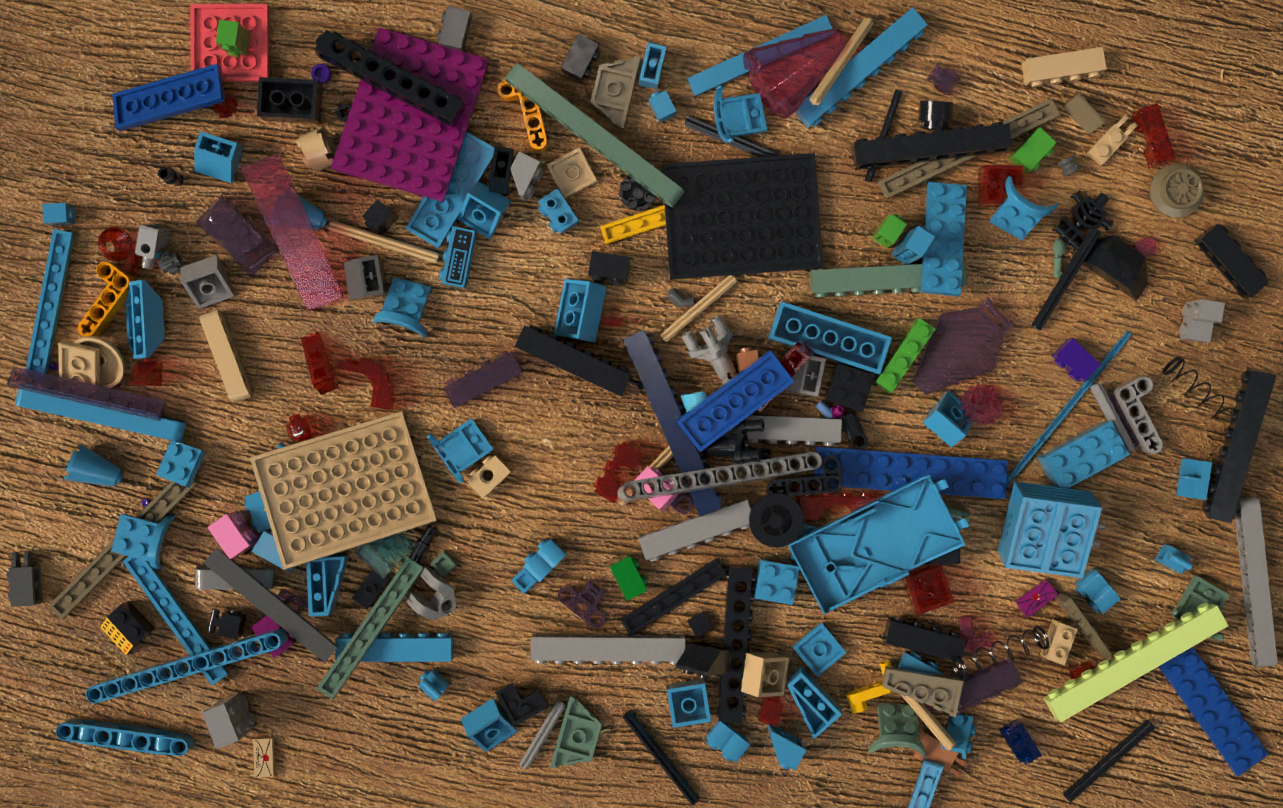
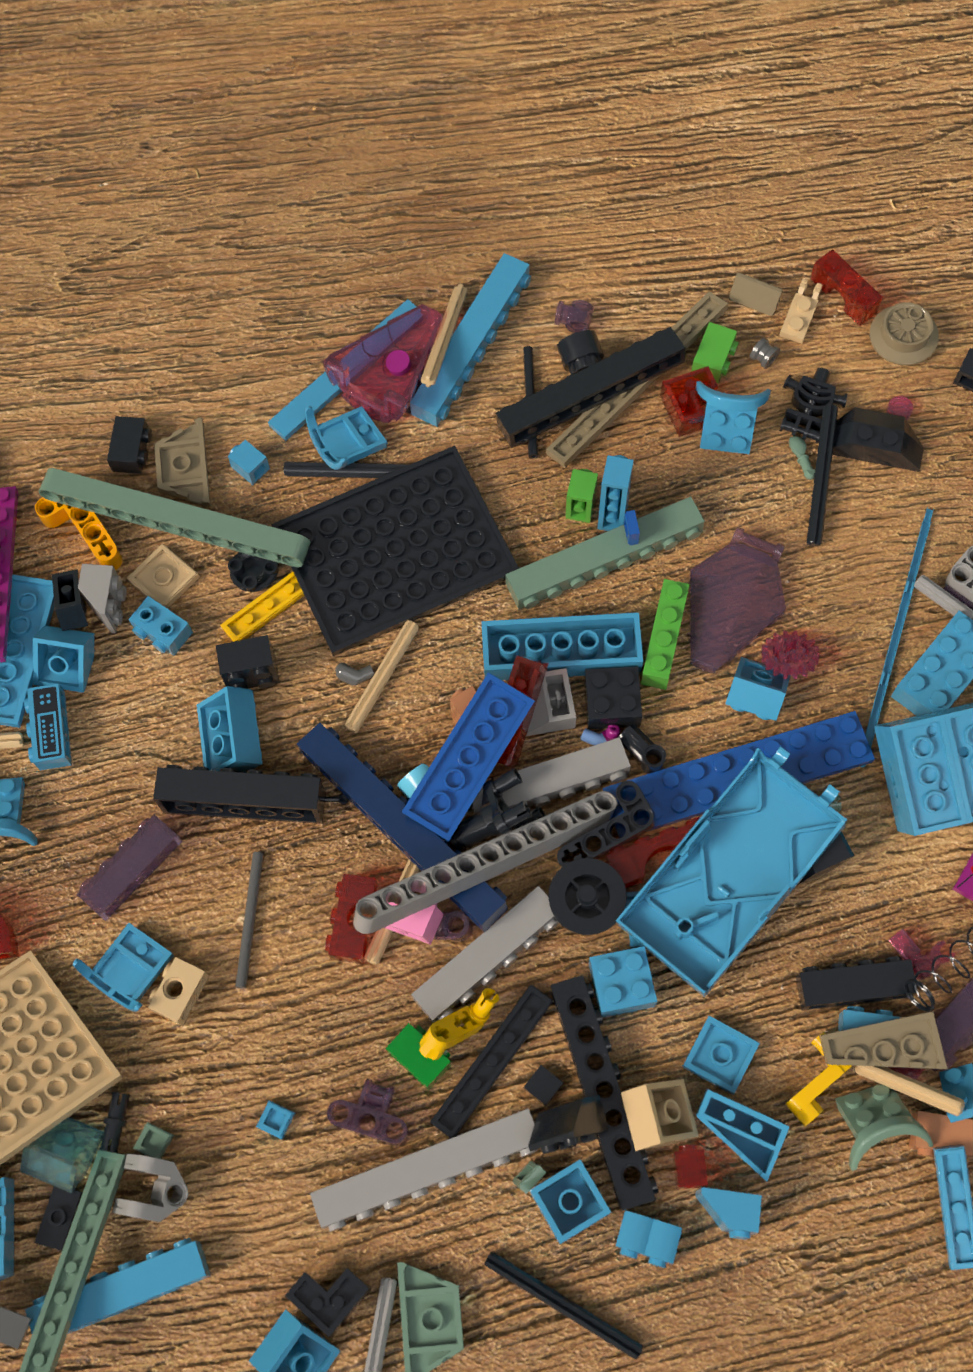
camera: 15 degrees left, 20 degrees down
dark azure brick [418,668,451,701] -> none
dark azure brick [523,538,567,582] -> none
clear red tile [602,317,623,327] -> none
dark azure brick [639,42,667,90] -> none
light grey wheel [681,314,738,385] -> none
clear red brick [902,564,955,615] -> none
dark azure plate [920,182,967,297] -> none
tan brick [1021,47,1107,88] -> none
dark purple brick [1051,338,1101,382] -> none
none -> dark grey piece [235,852,264,989]
none -> magenta tile [386,350,411,376]
none -> yellow beam [419,988,499,1060]
none -> sand green tile [512,1160,546,1194]
none -> blue tile [624,510,640,546]

